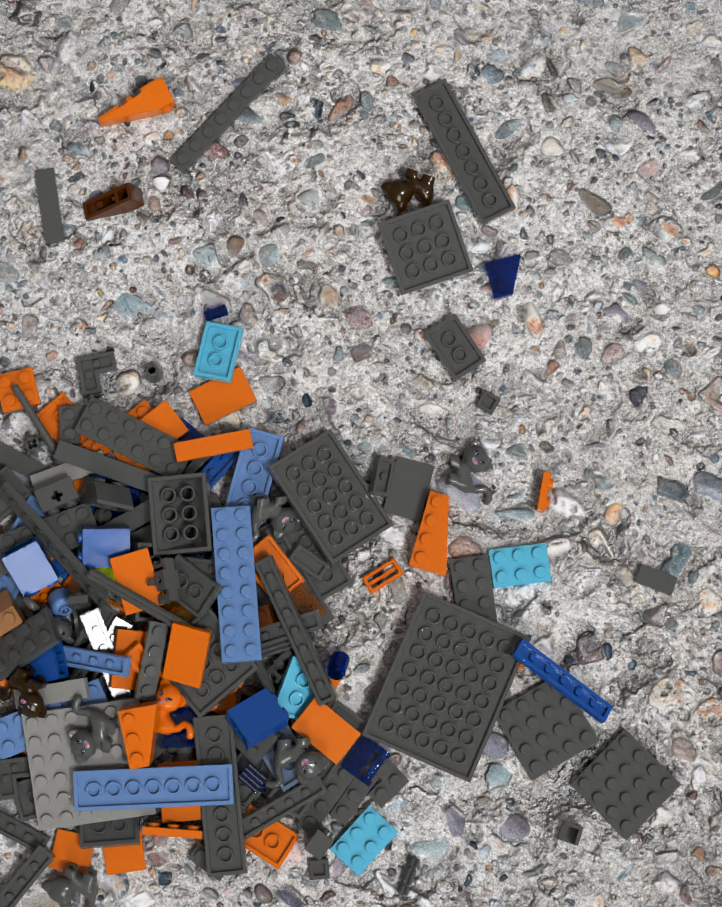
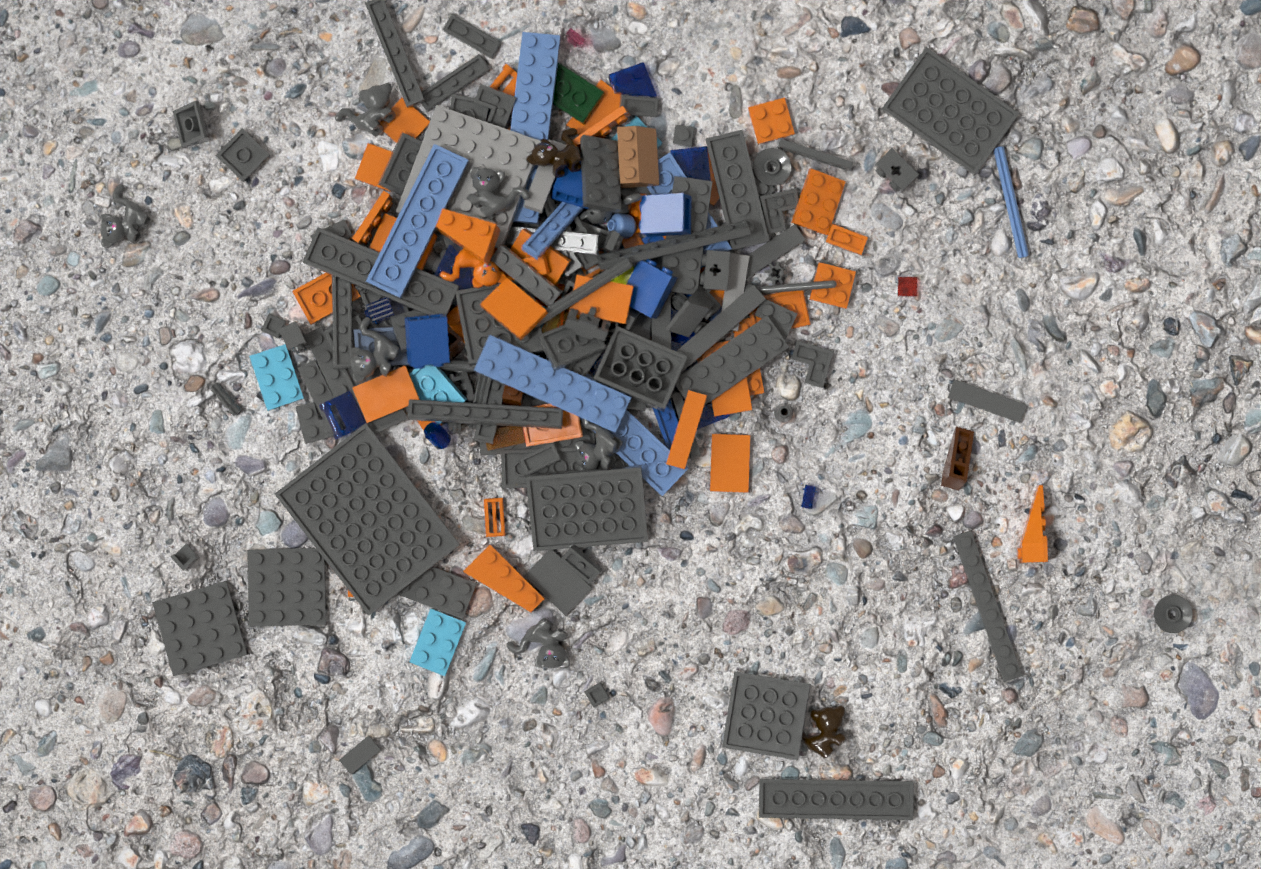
camera: 120 degrees right, 5 degrees up
medium azure plate [193,321,244,383] -> none
dark grey plate [423,314,487,382] -> none
clear blue wing [484,254,521,300] -> none
blue plate [511,639,613,723] -> none
orange plate [536,472,554,513] -> none

